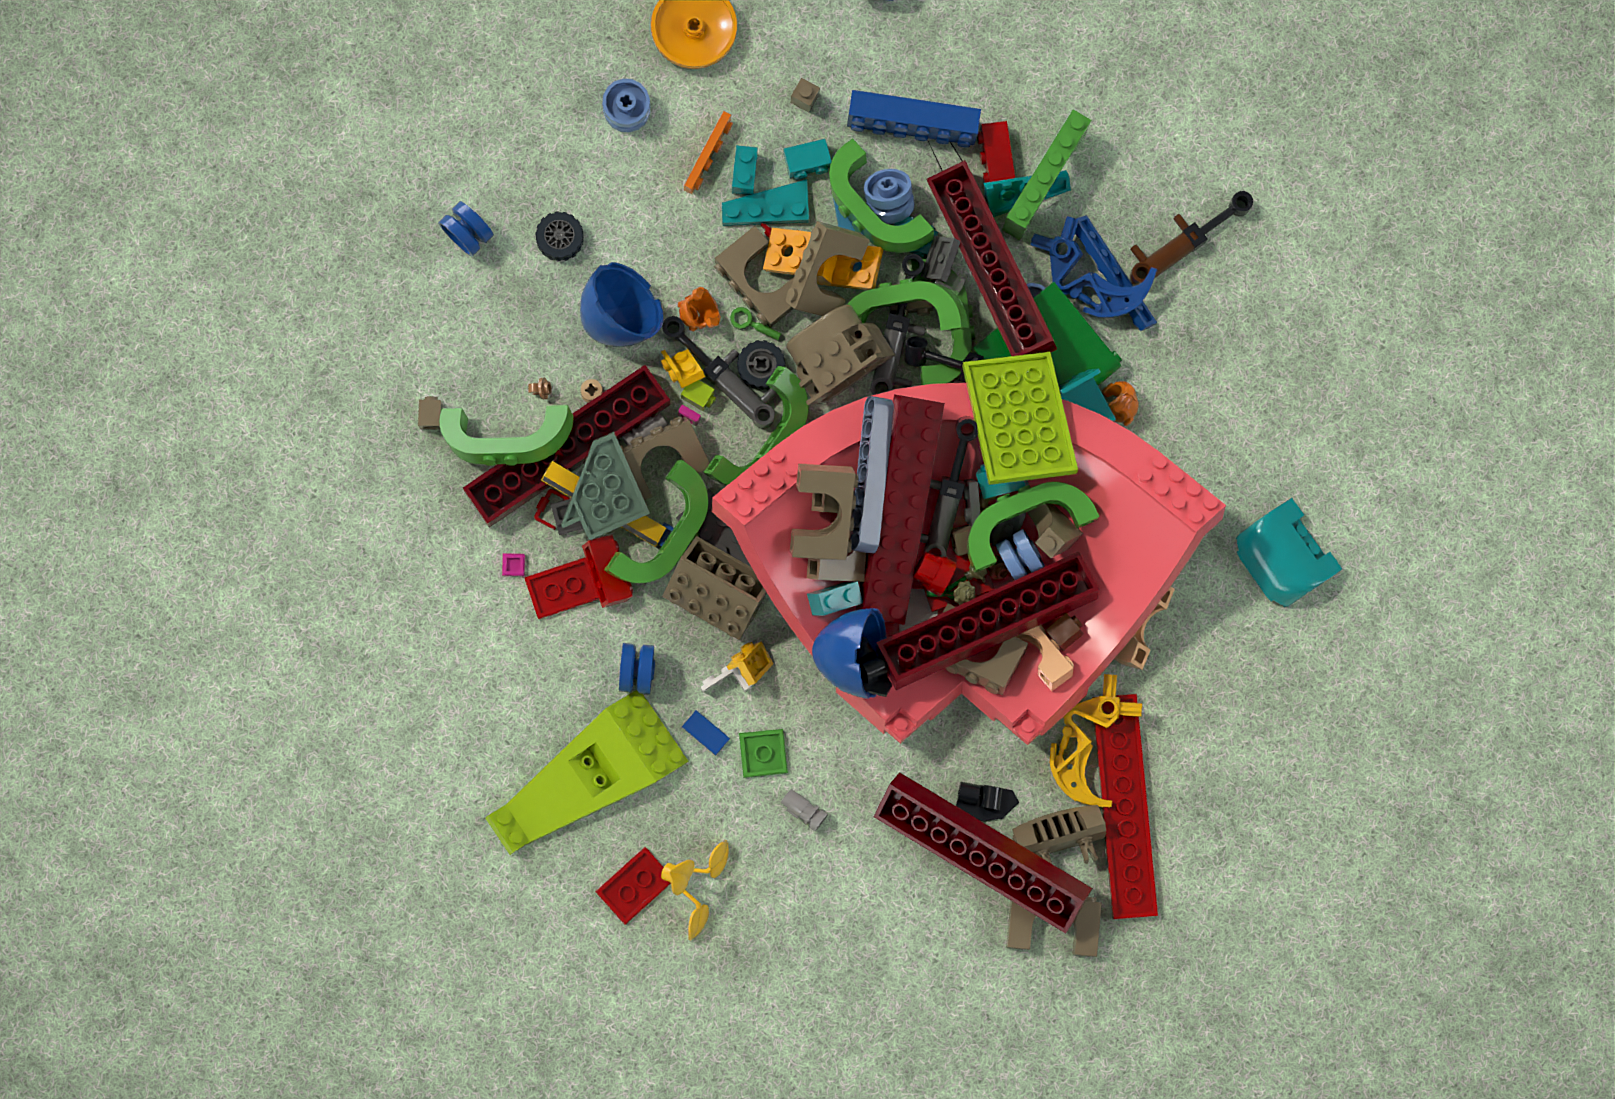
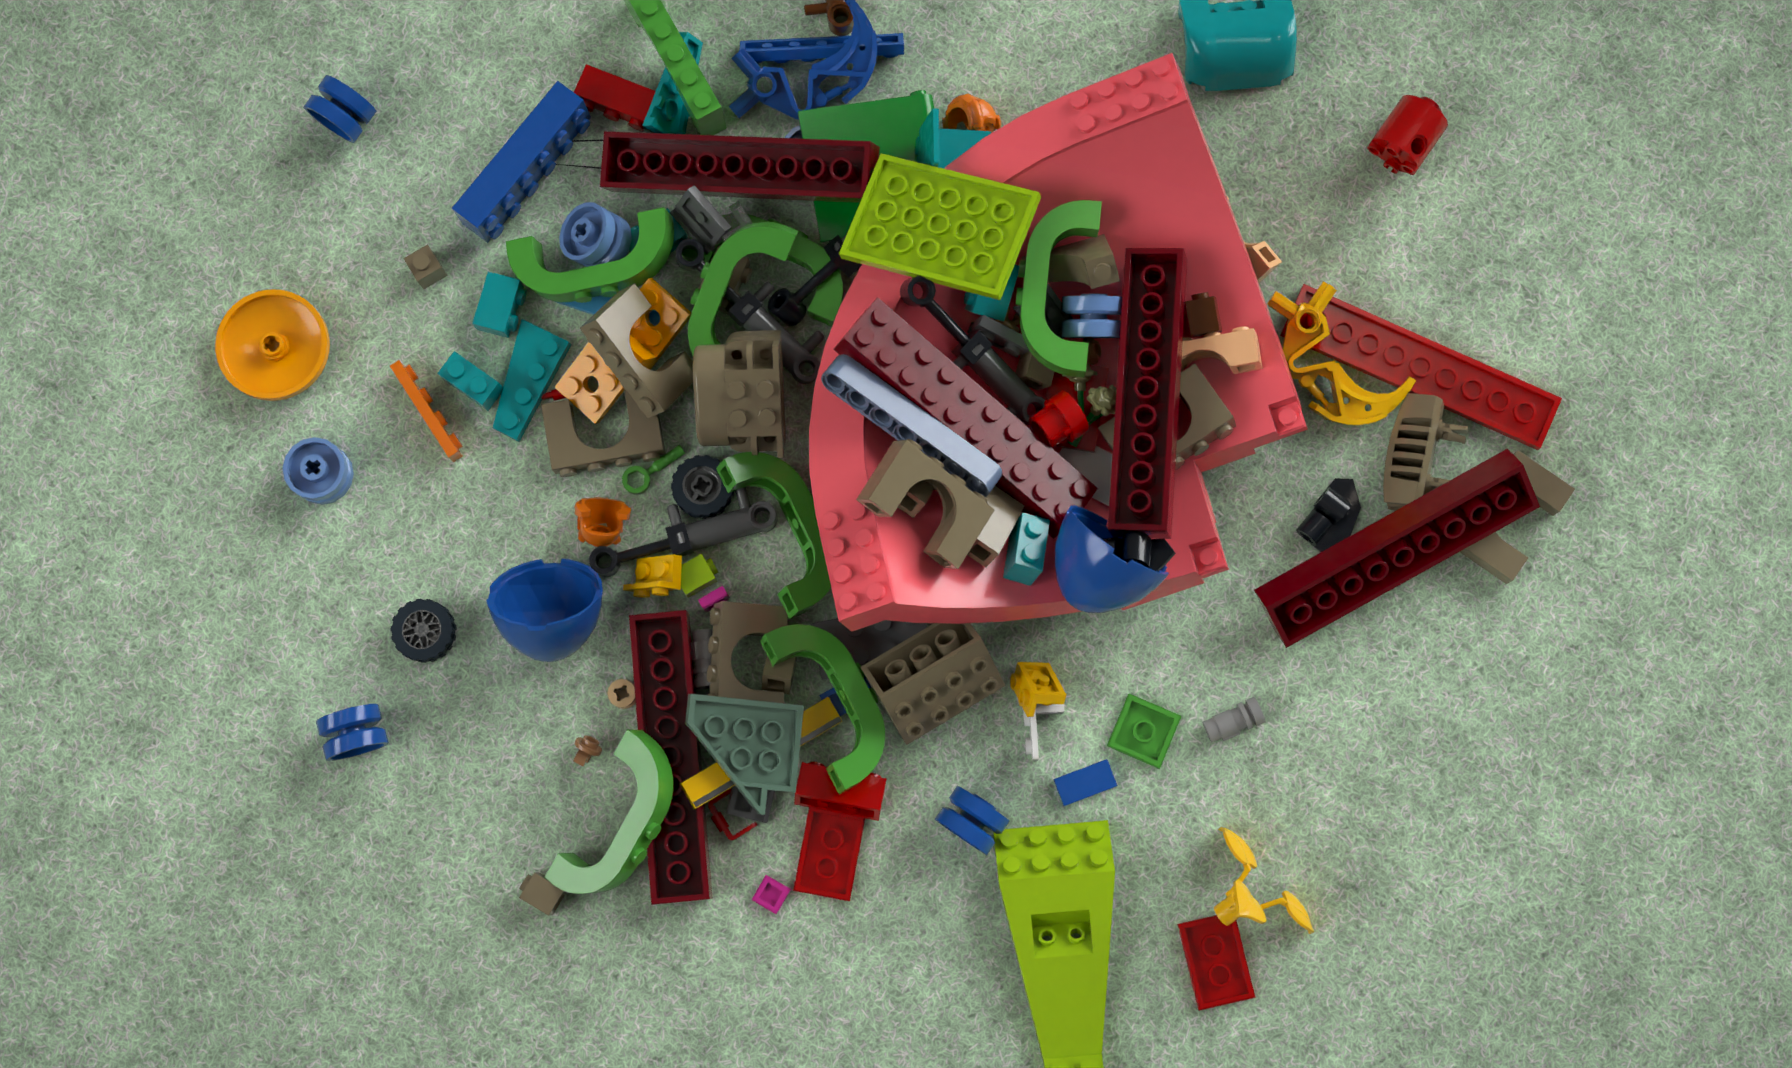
camera: 45 degrees left, 0 degrees up
none -> dark tan brick [762,656,797,695]
none -> red cylinder [1367,95,1448,175]

